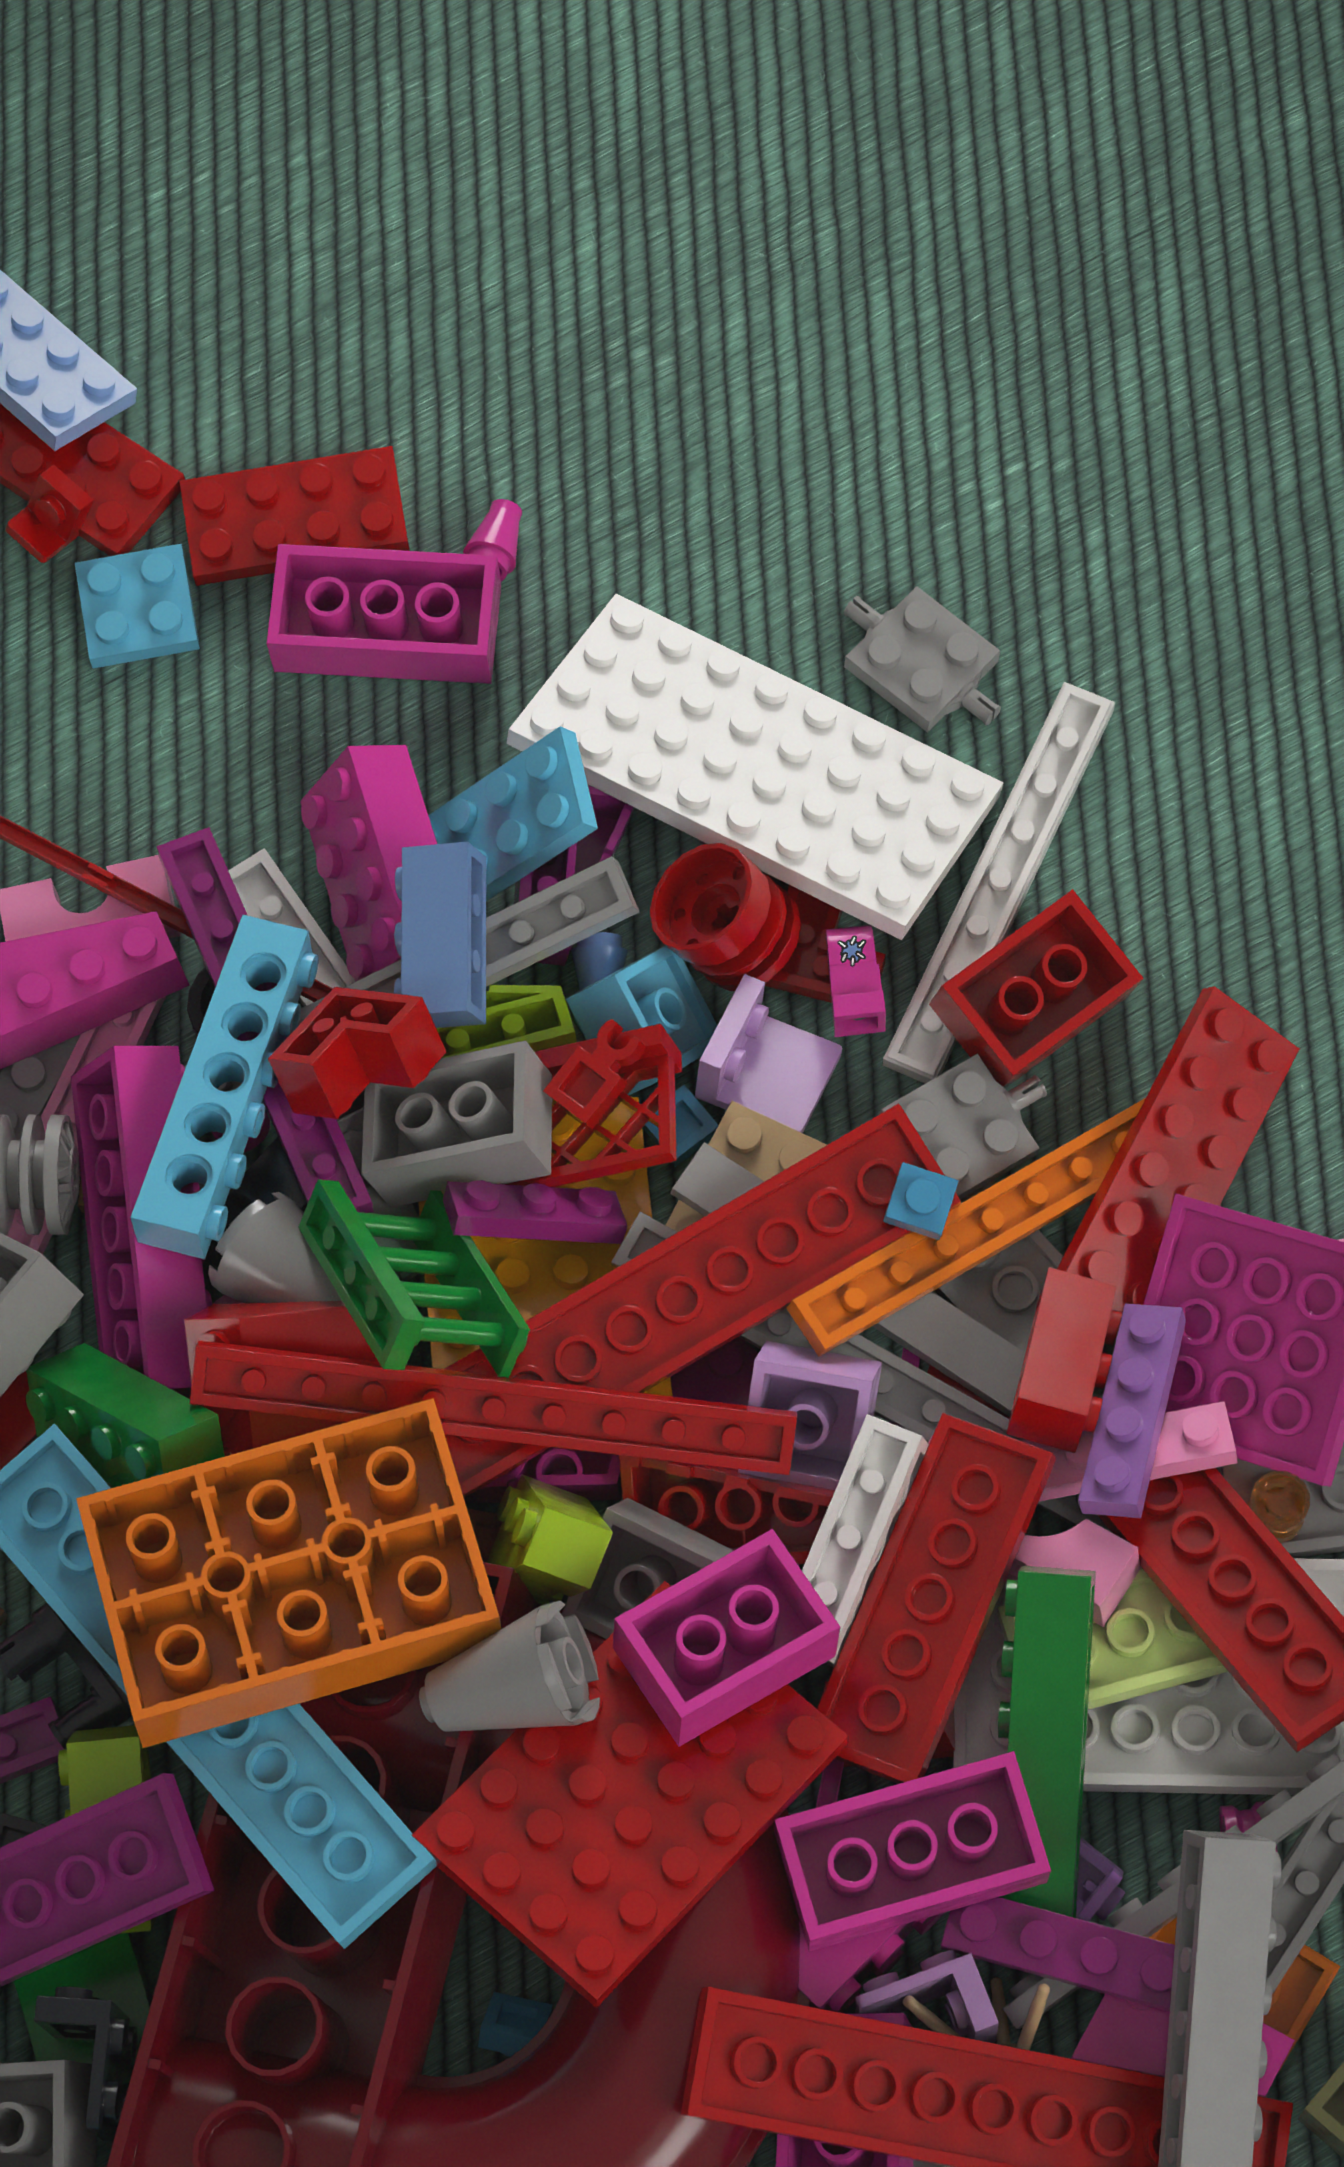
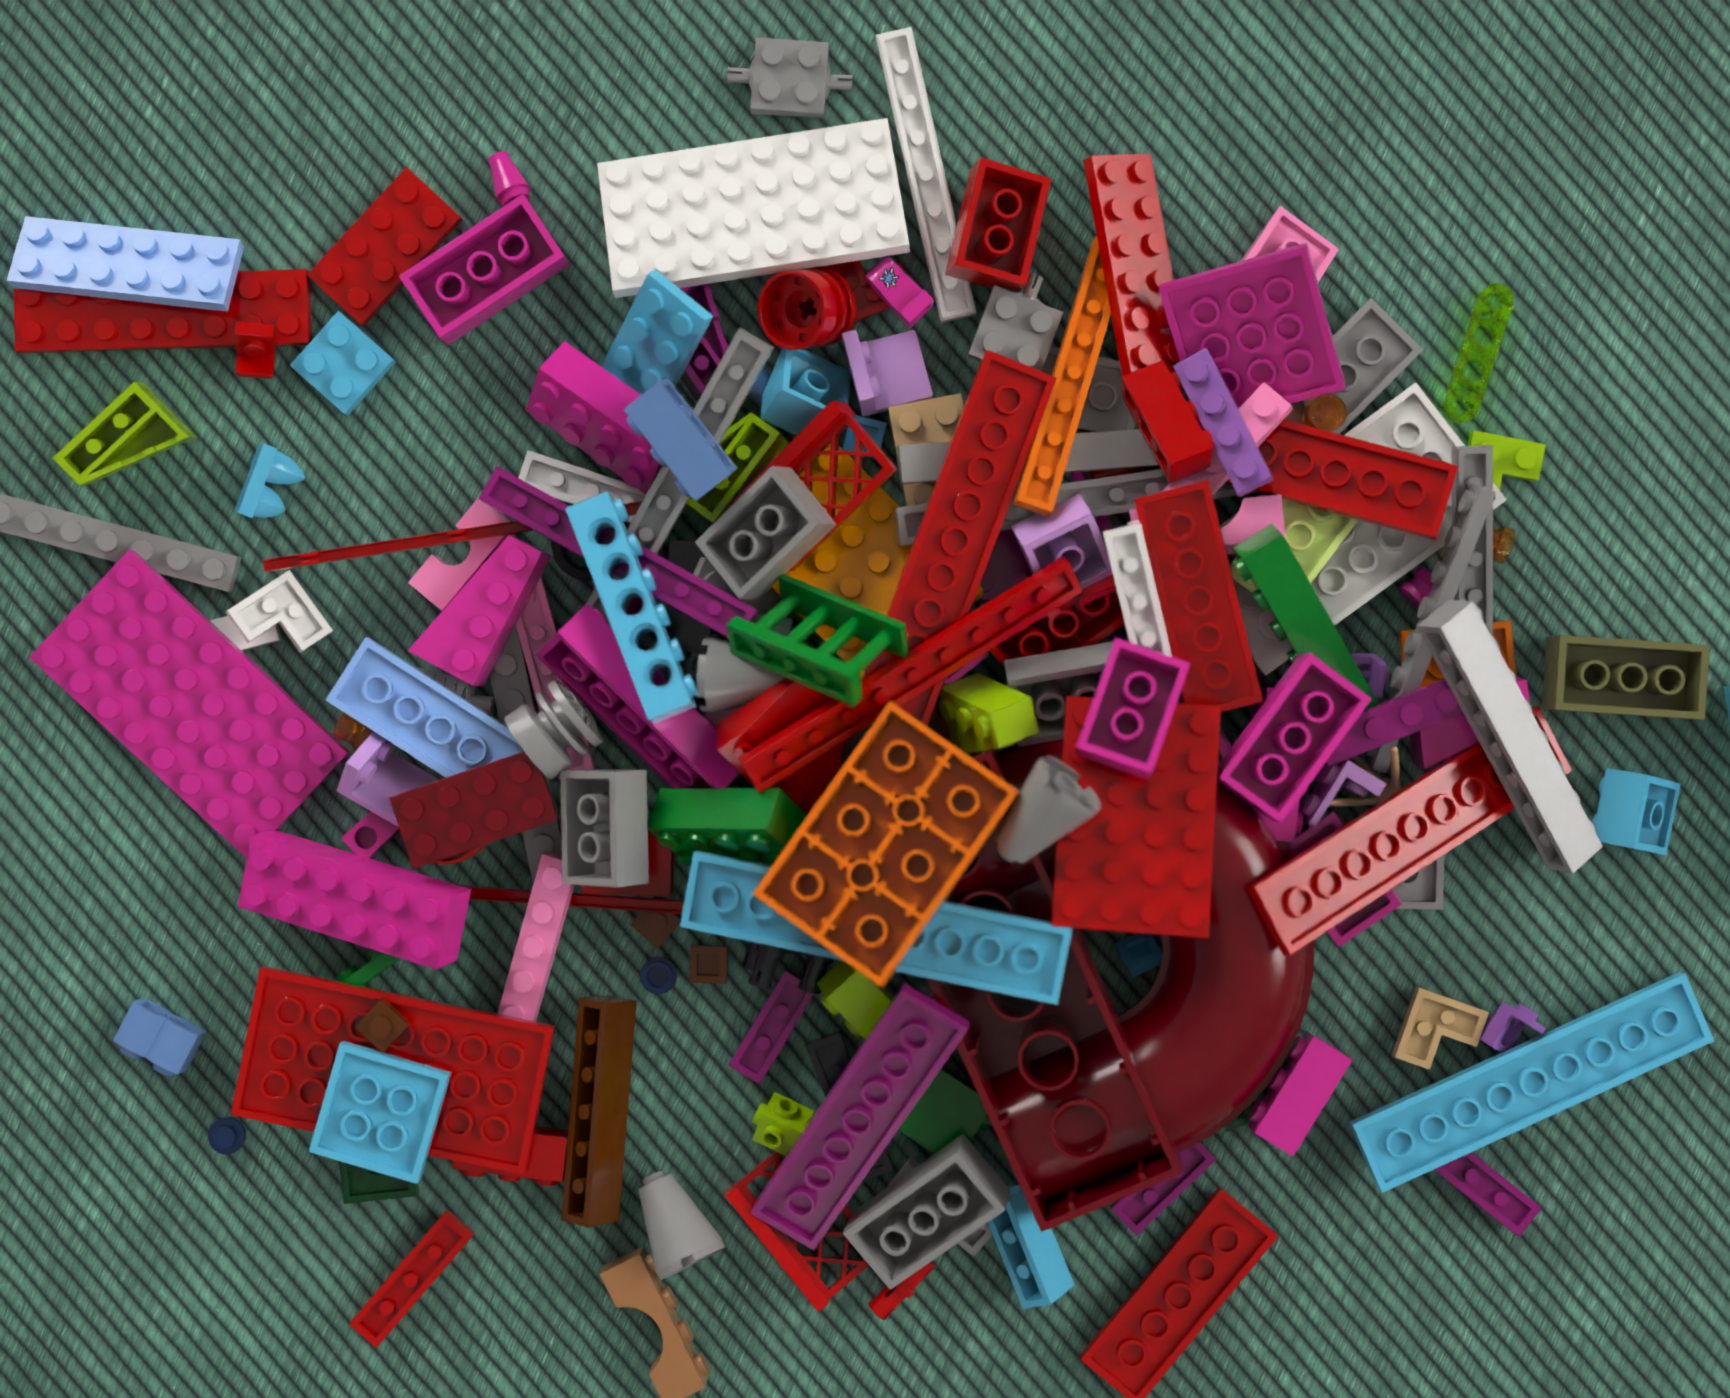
camera: 40 degrees left, 20 degrees up
black bracket [34,1987,138,2141] -> none
red brick [268,987,447,1119] -> none
magenta plate [443,1180,628,1244] -> none
red plate [543,1019,646,1130] -> none
dark azure plate [883,1162,959,1240] -> none

